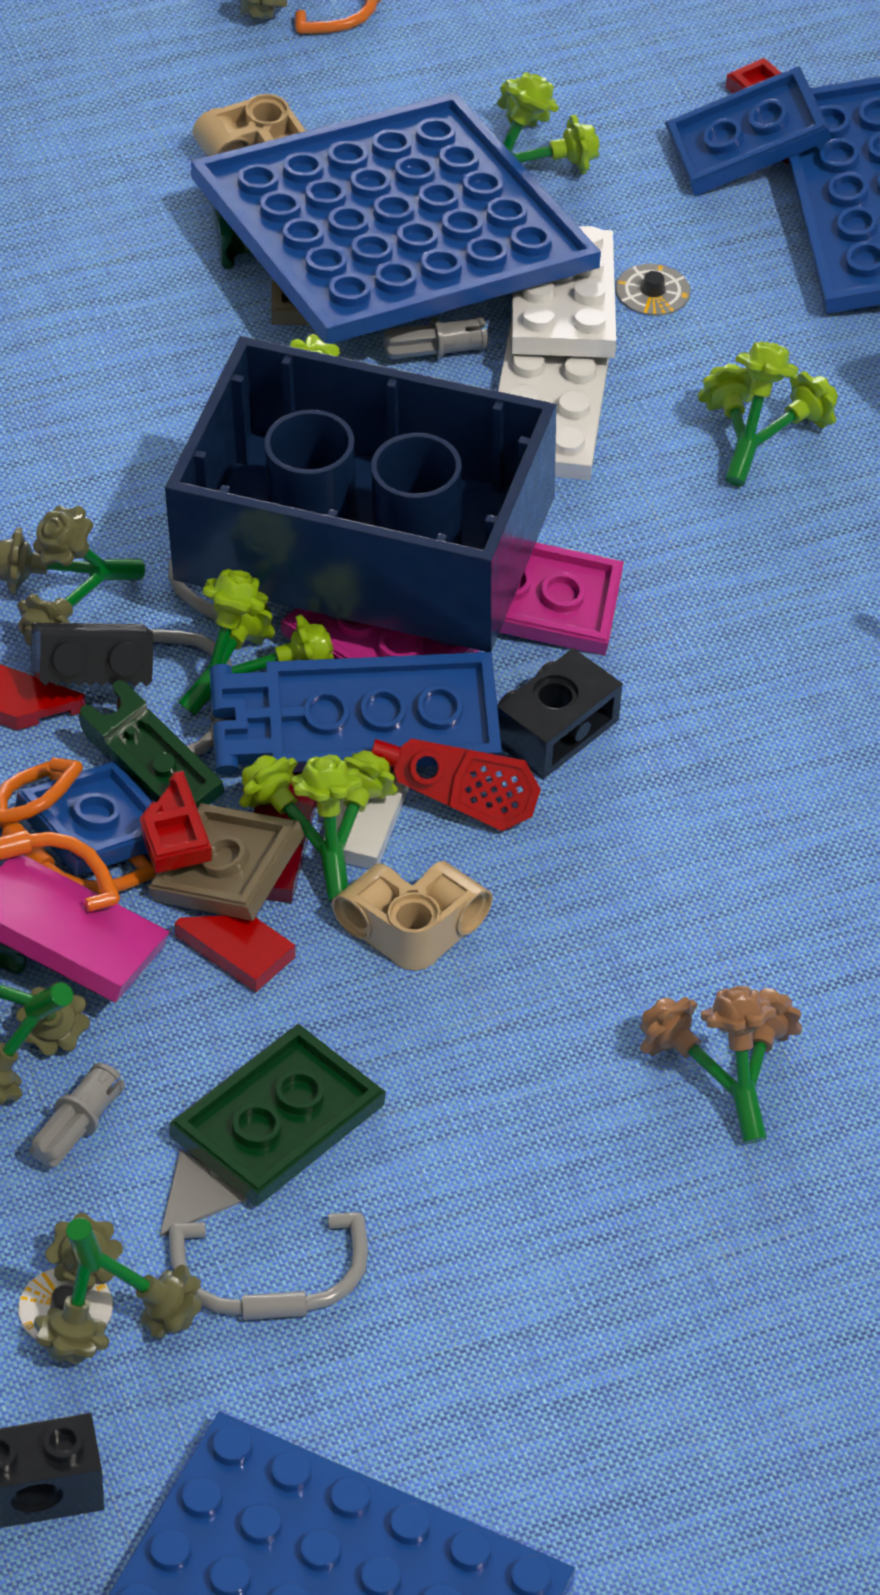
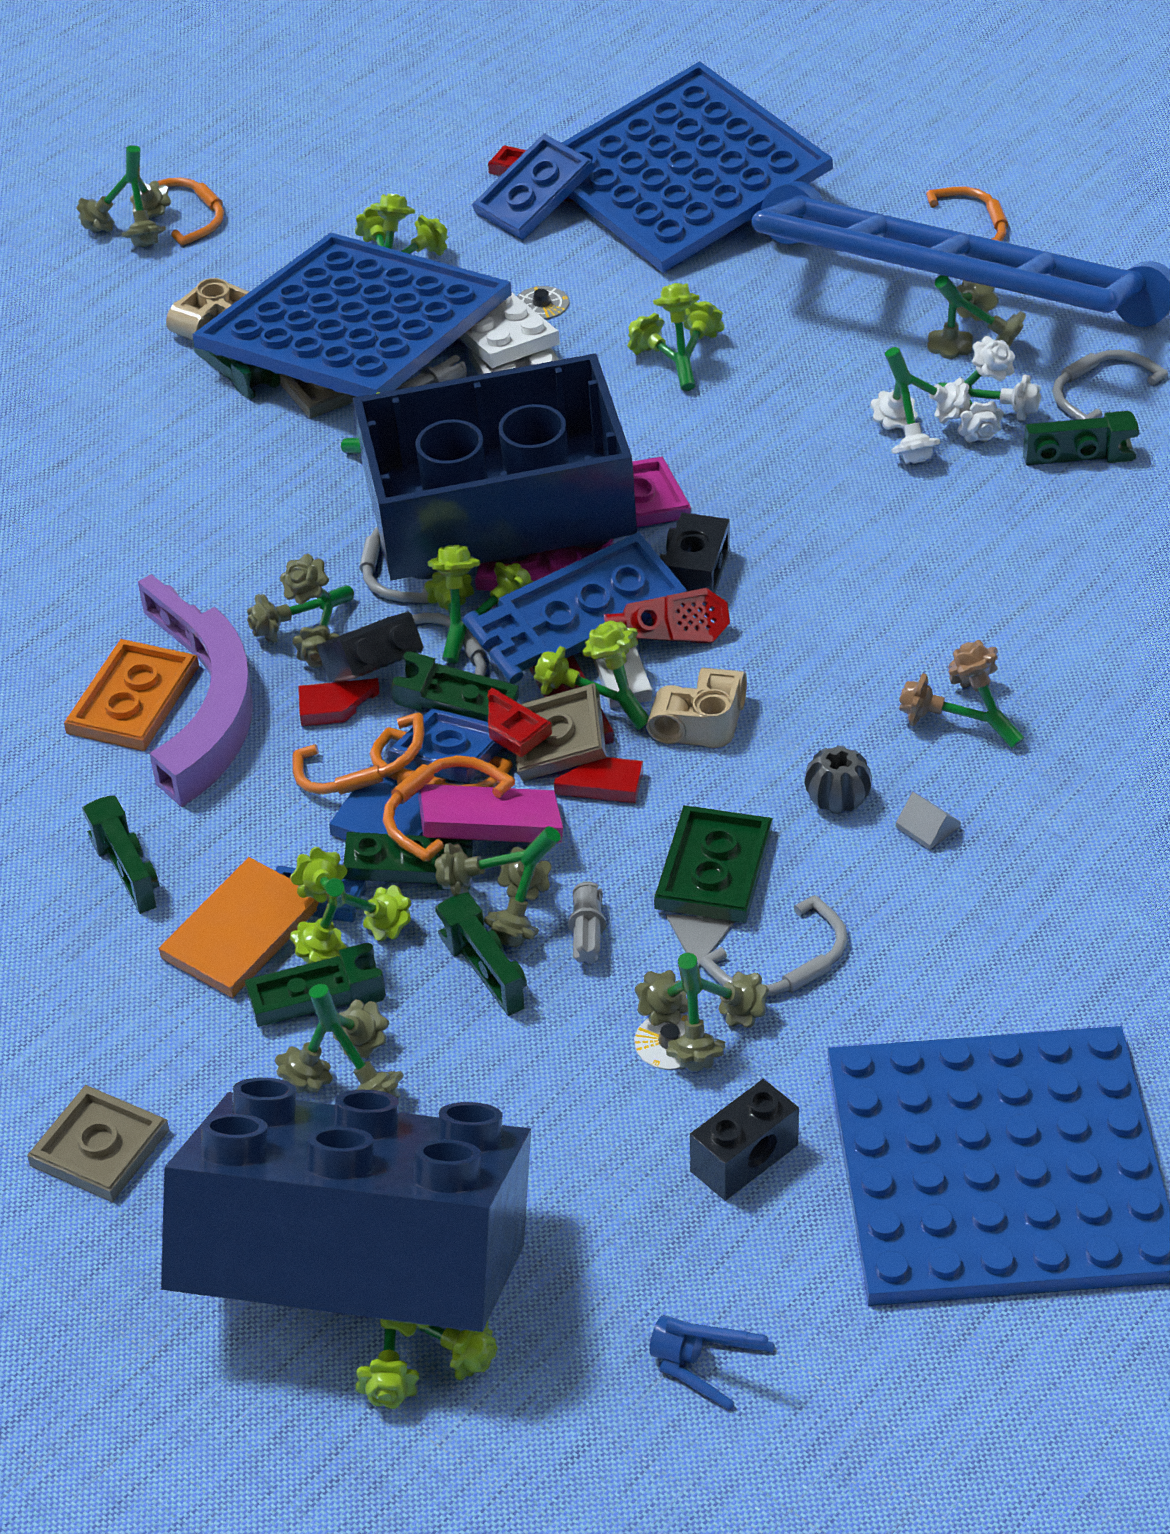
camera: 25 degrees left, 5 degrees down
none -> dark grey piece [804,745,872,814]
none -> light grey slope [896,792,961,850]

